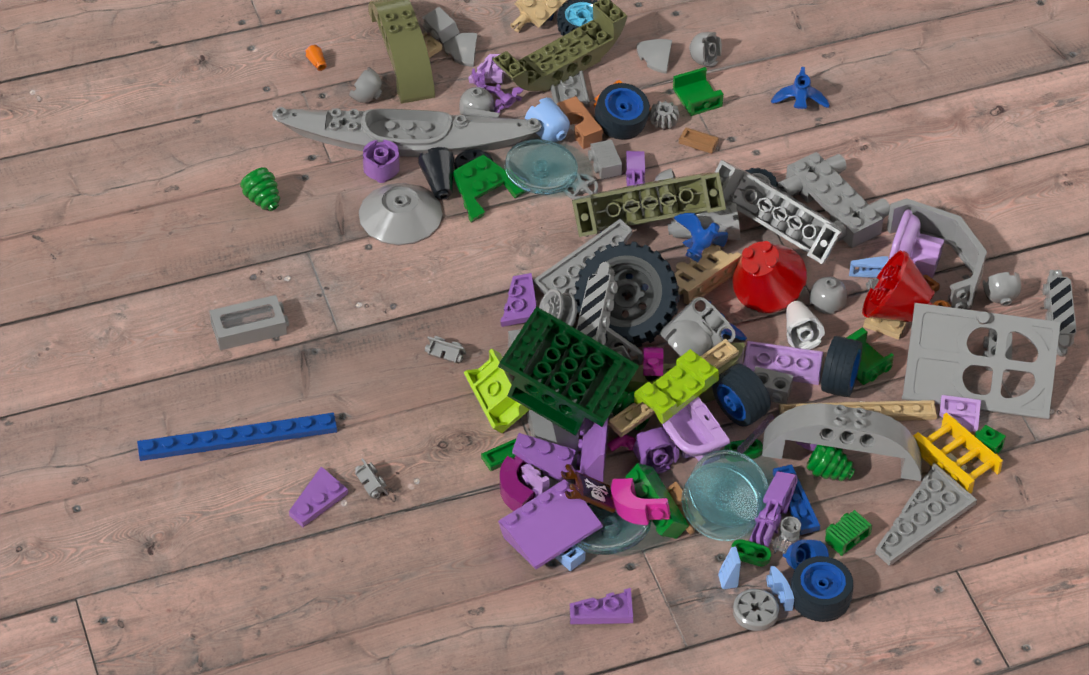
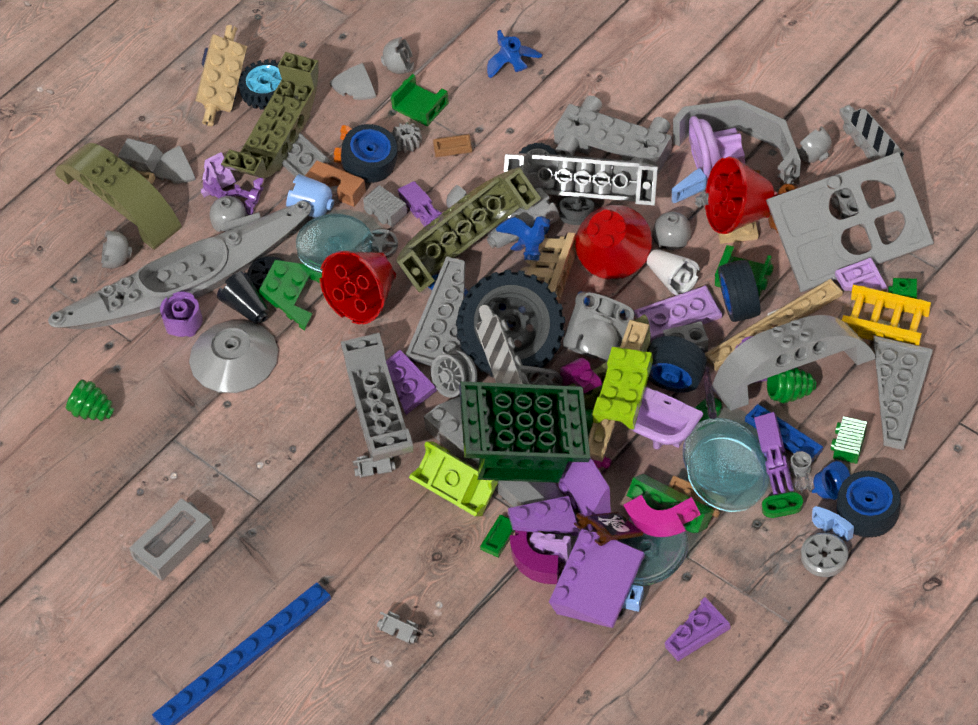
camera: 25 degrees left, 5 degrees up
medium lavender wing [289,467,348,527] -> none
orange cone [305,45,327,71] -> none
medium lavender brick [633,427,679,474] -> none
light blue slope [718,547,741,589] -> none
none -> red cone [320,251,396,324]
none -> light grey slope [341,333,413,462]
none -> dark grey wheel [559,196,594,225]

